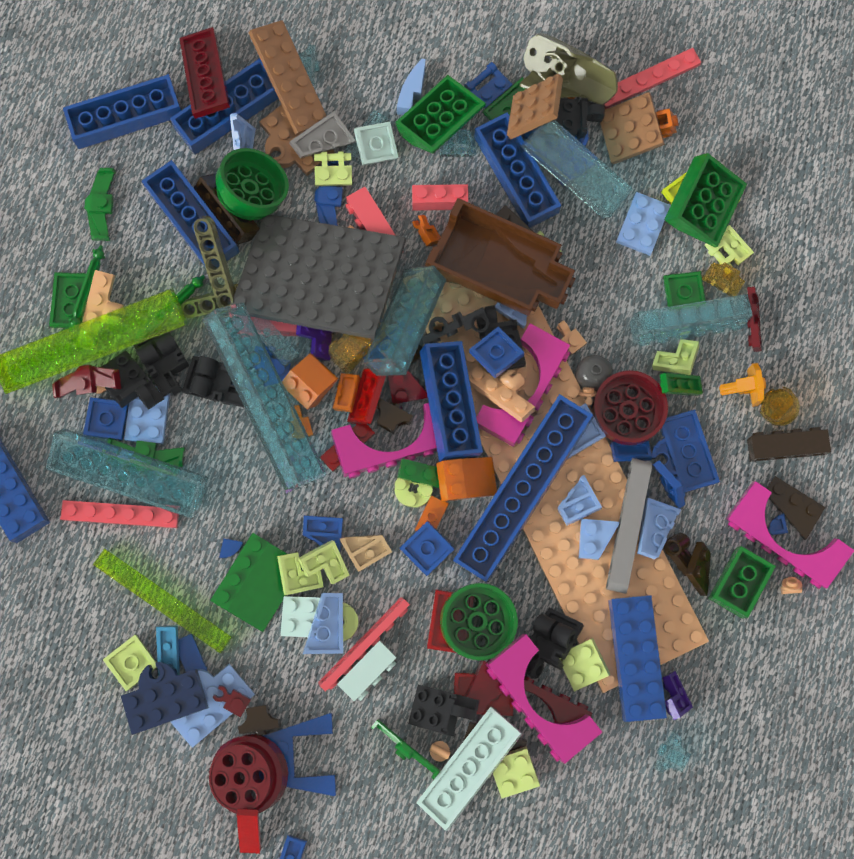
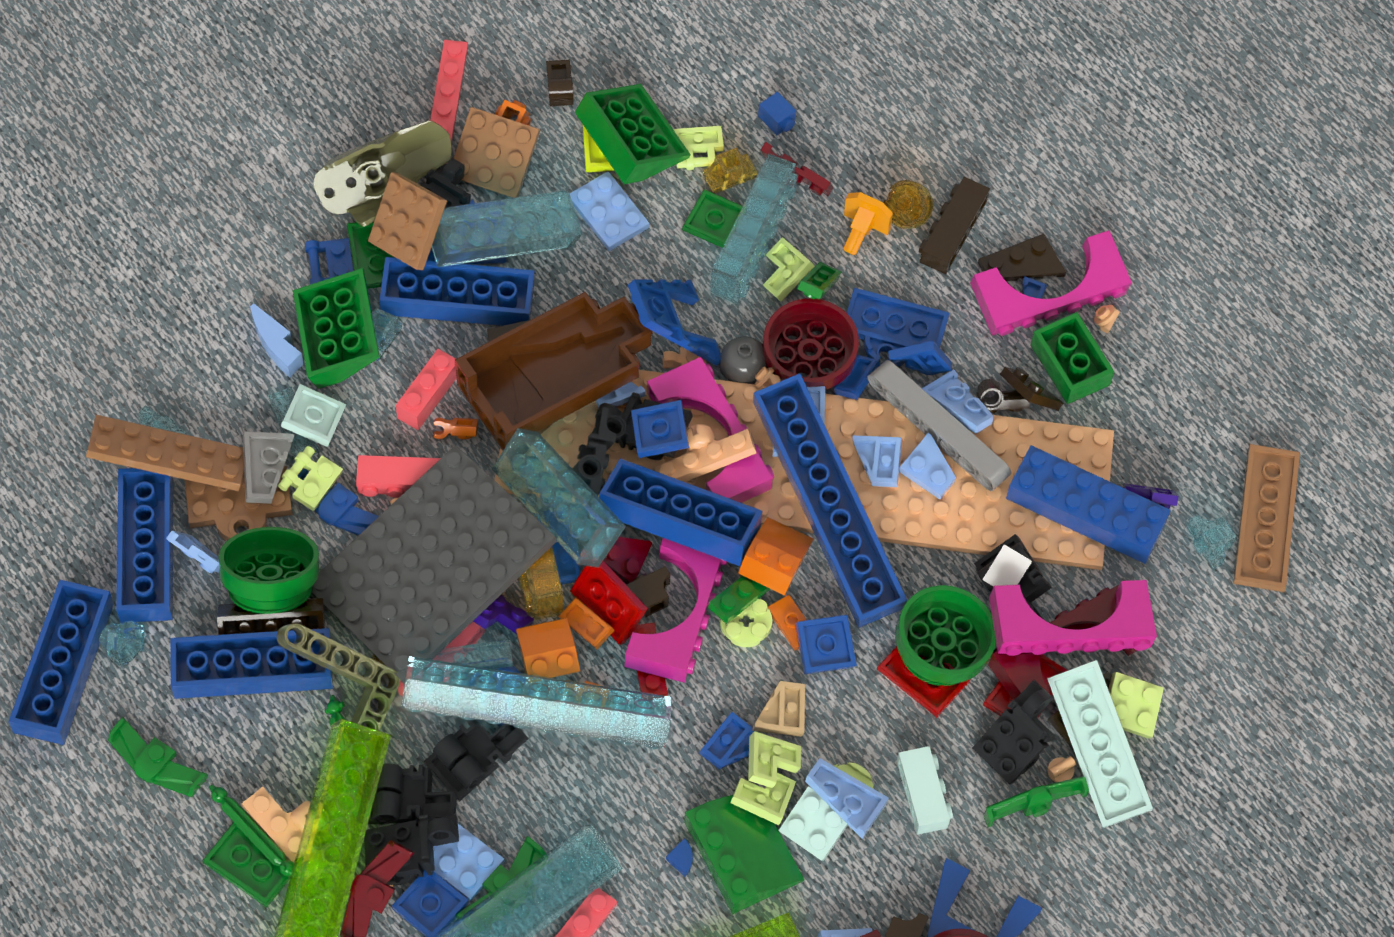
camera: 60 degrees left, 15 degrees down
dark red plate [179,27,230,119] -> none
coral plate [318,597,410,692] -> none
yellowish green plate [559,638,611,692] -> none
none -> clear light blue piece [98,621,145,666]
none -> dark brown plate [546,59,574,107]
none -> blue wing [627,279,721,366]
none -> blue brick [758,91,796,135]
none -> white sticker [983,545,1032,586]
none -> medium nougat plate [1233,444,1300,592]

